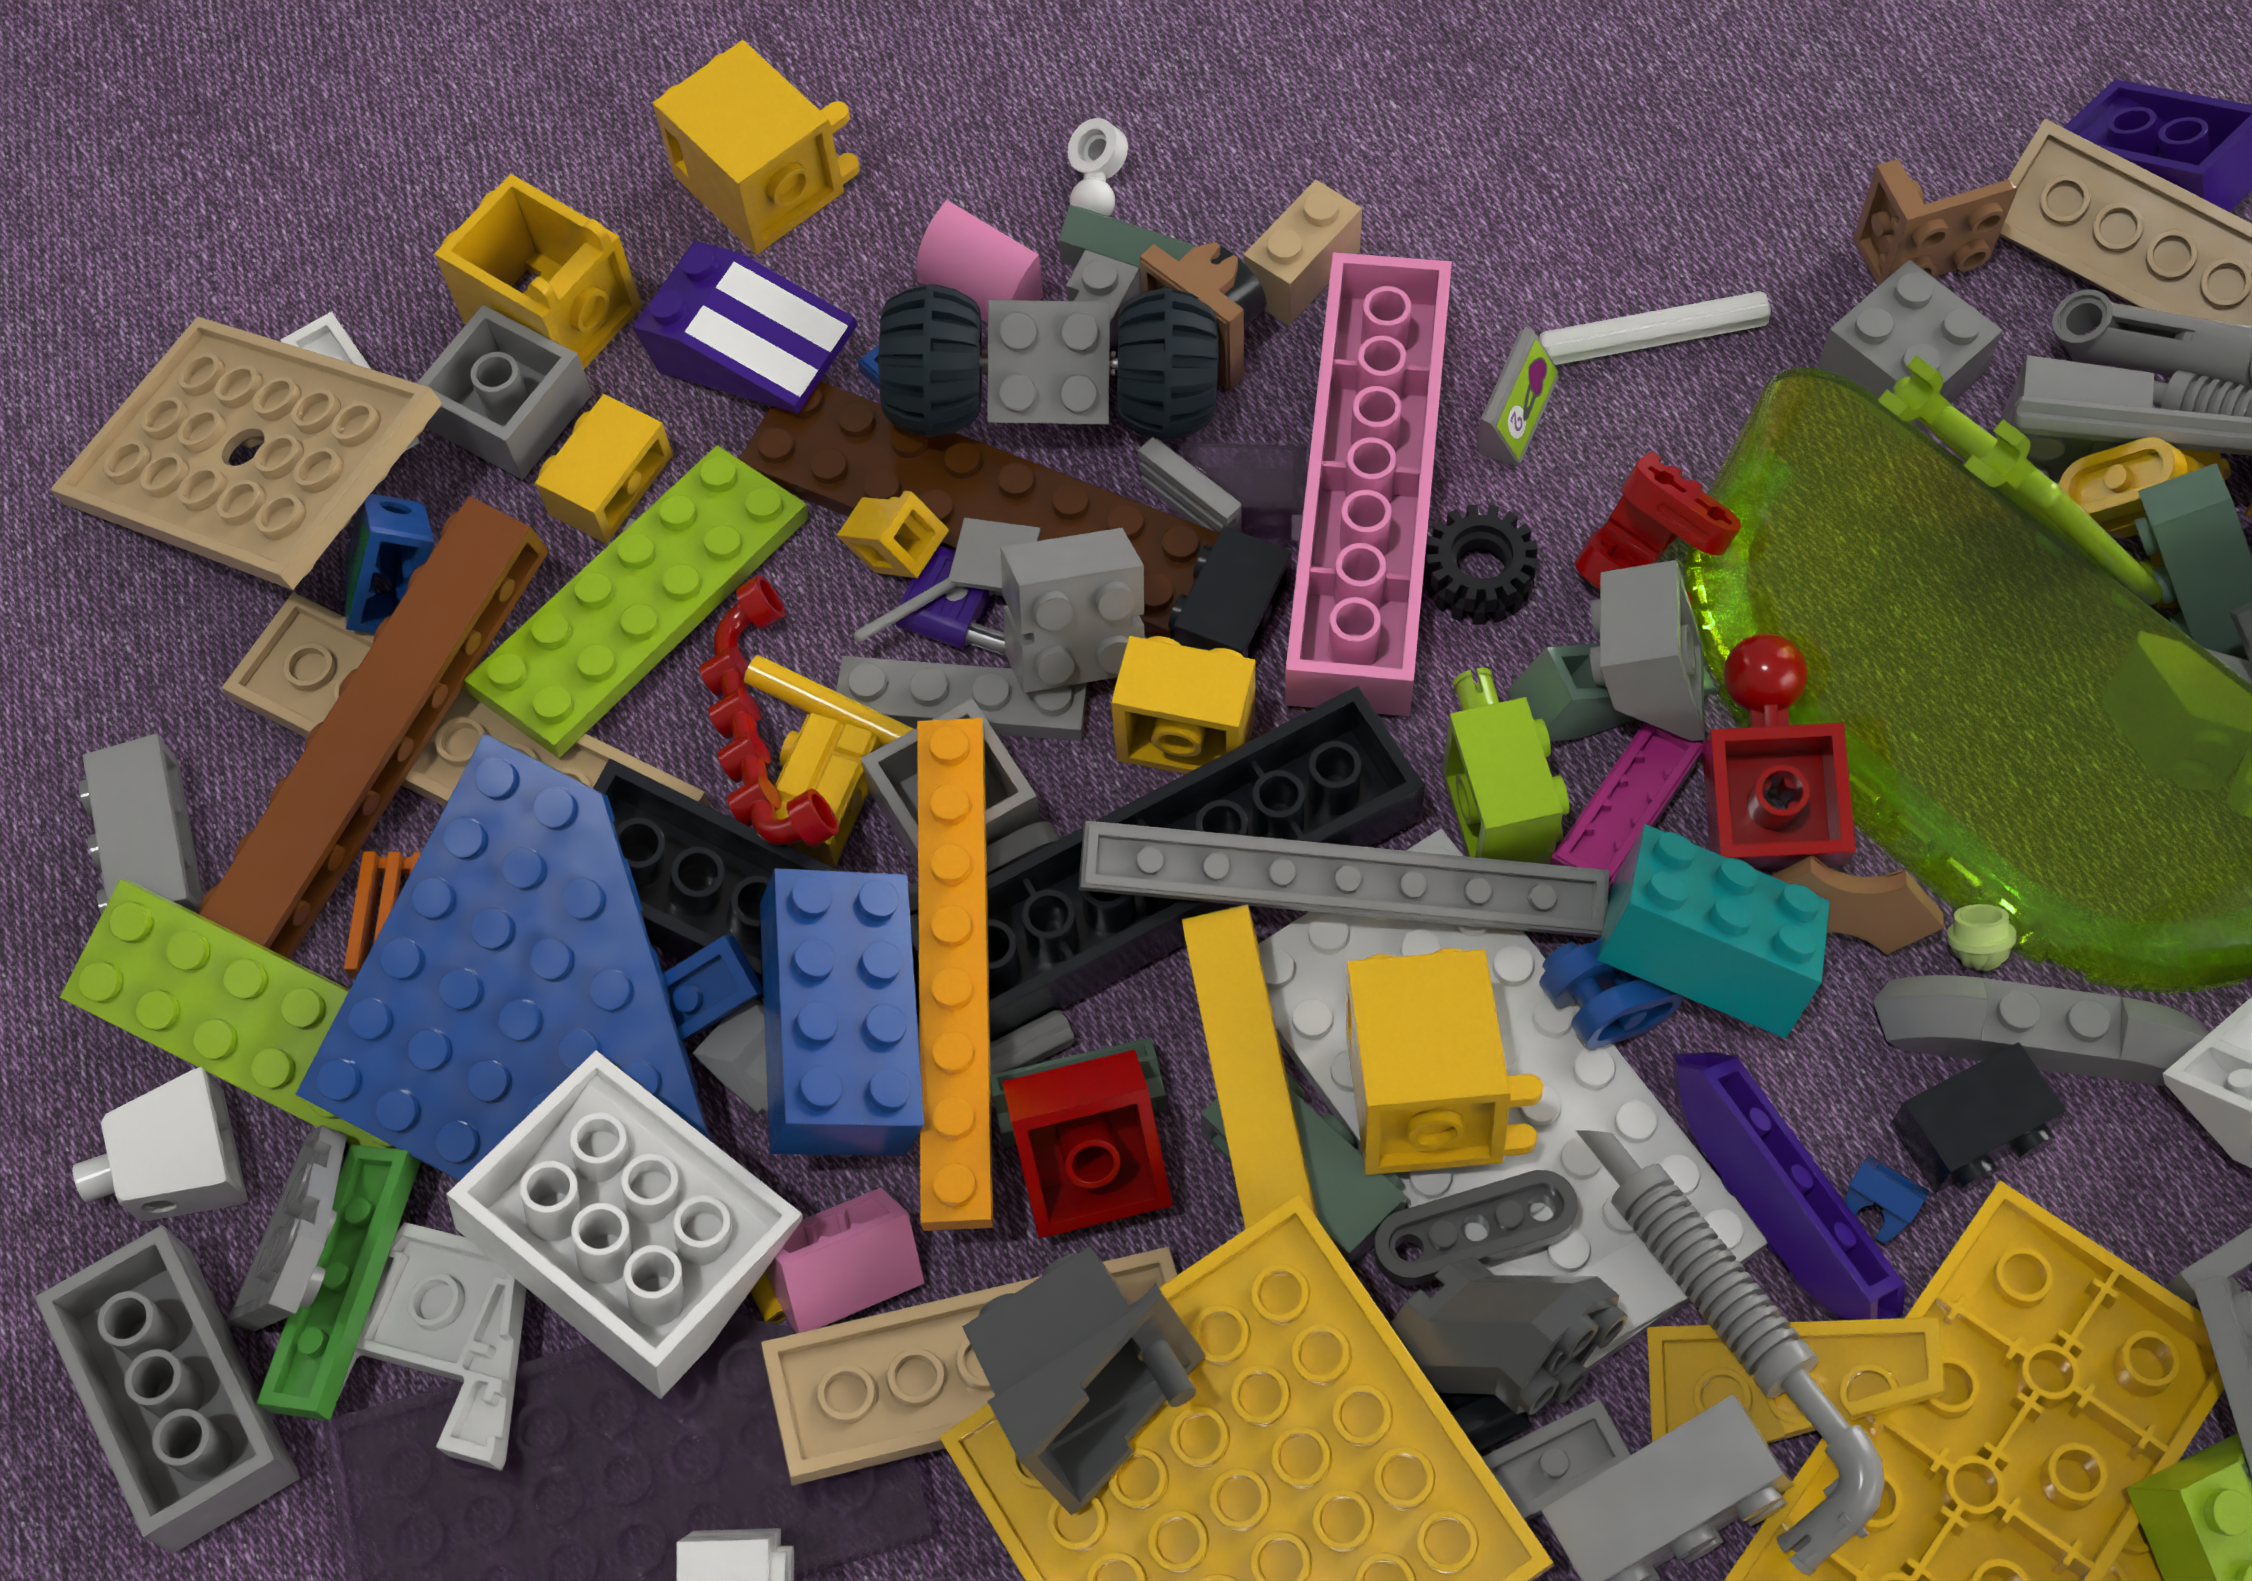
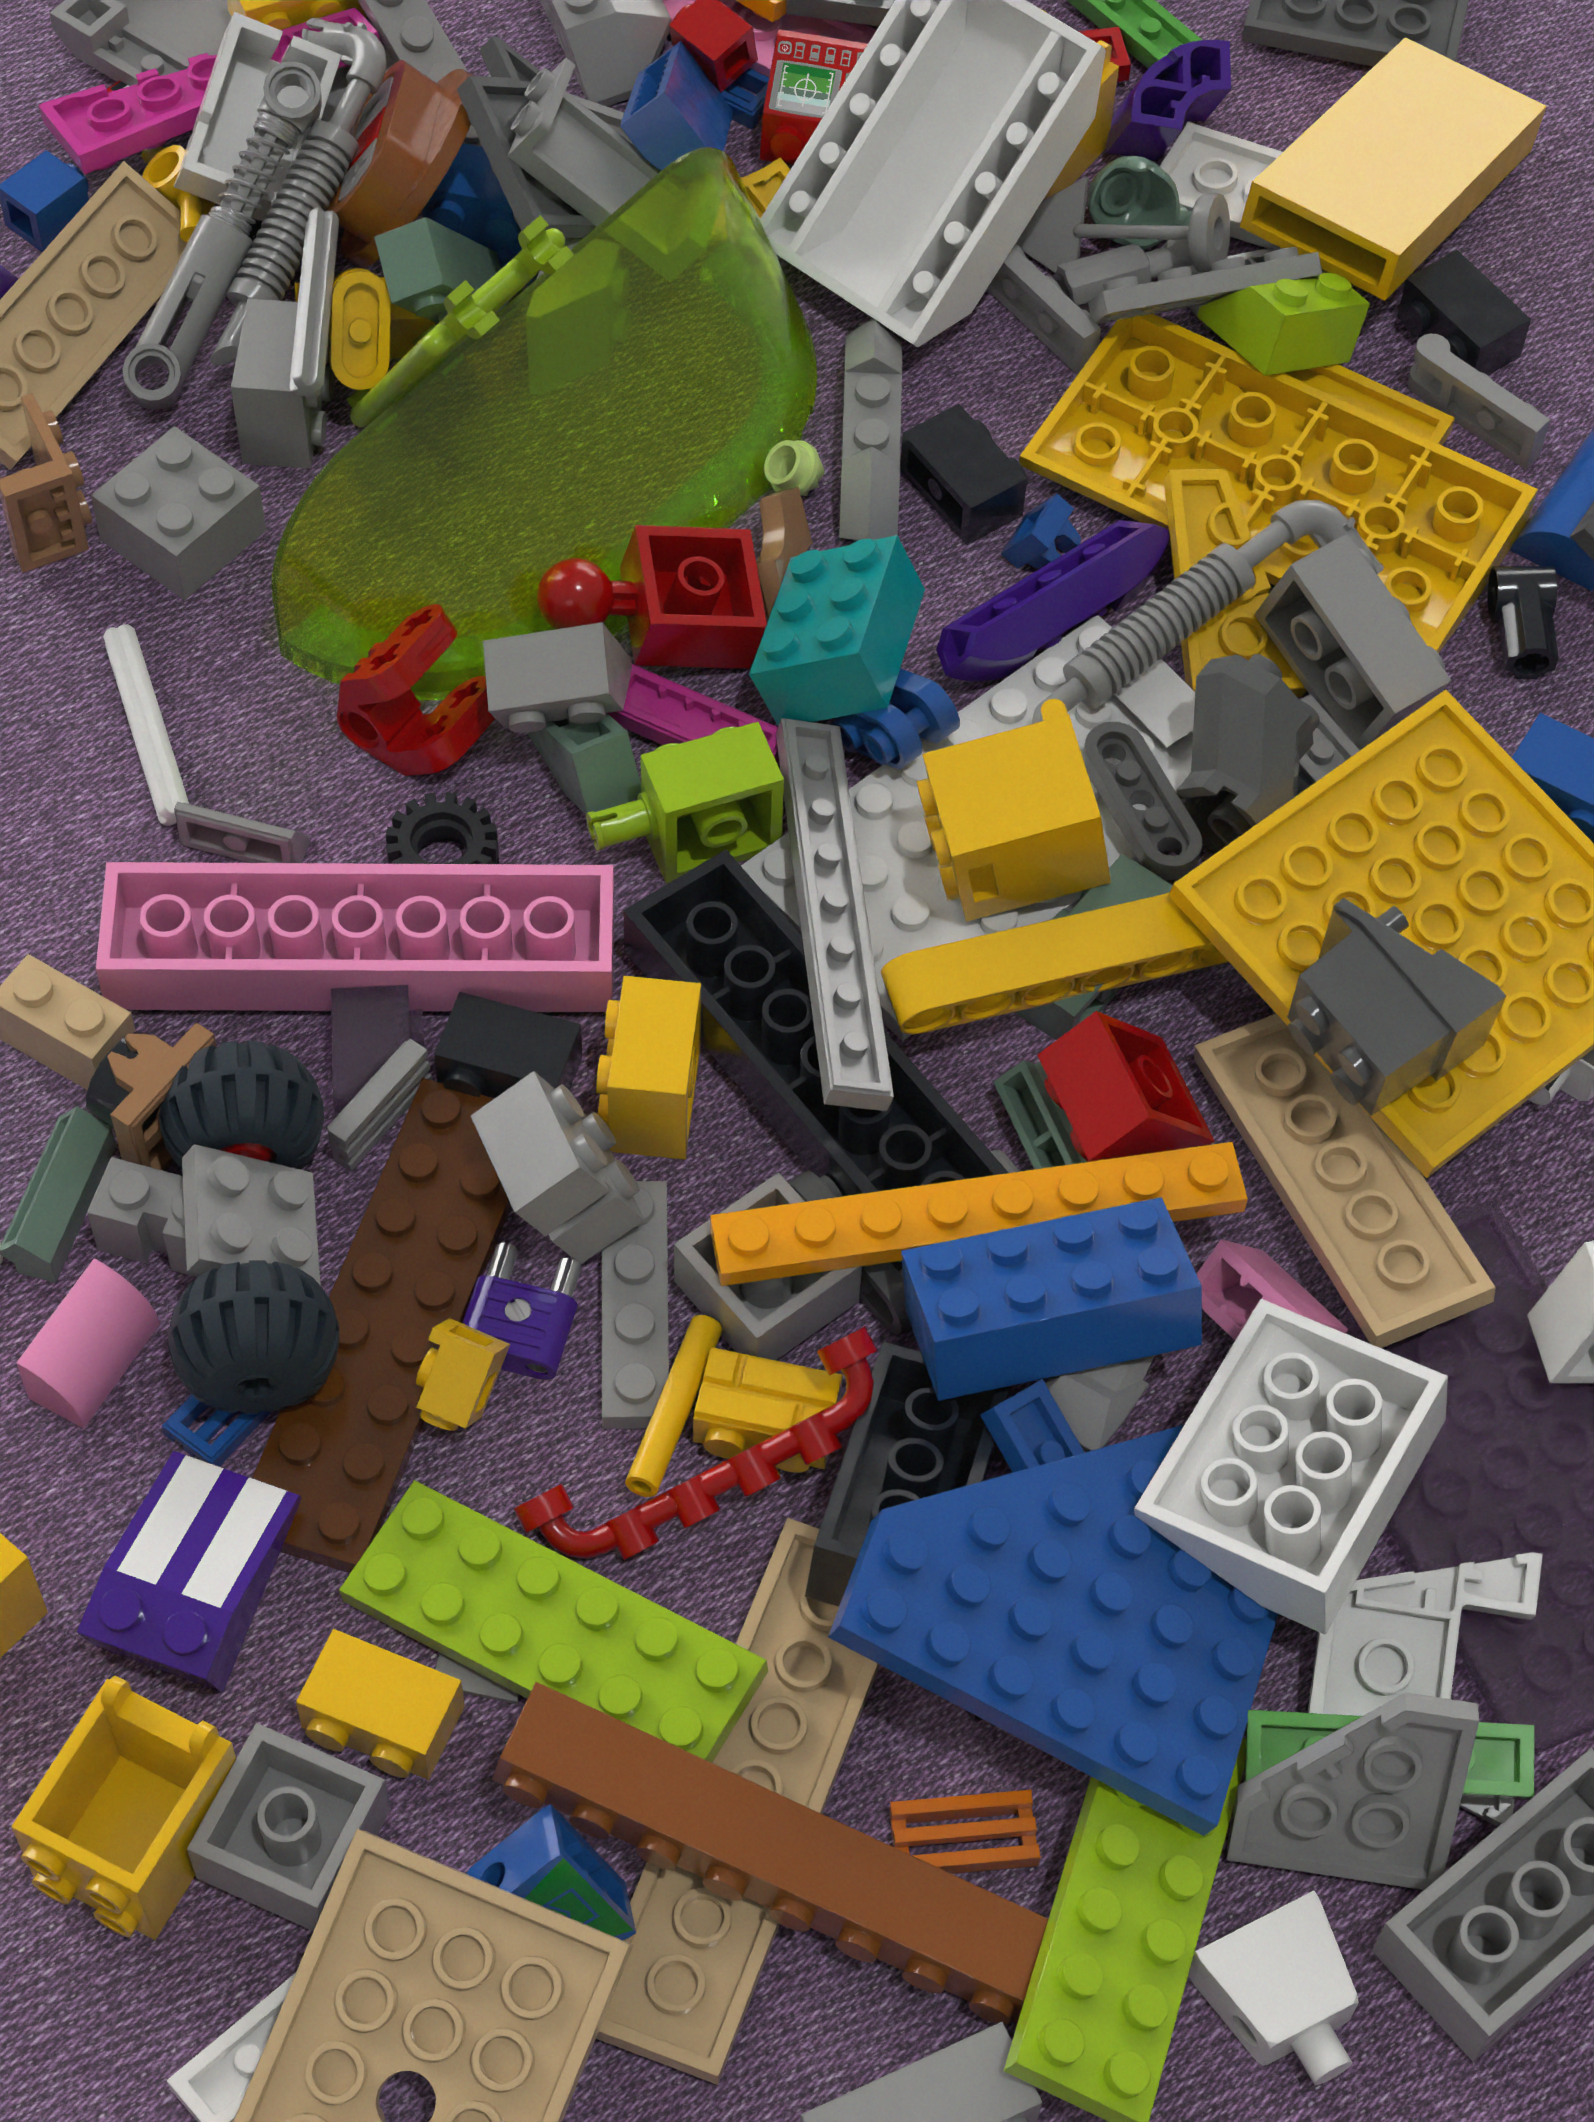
camera: 105 degrees left, 5 degrees down
light grey piece [854,518,1041,642] -> none

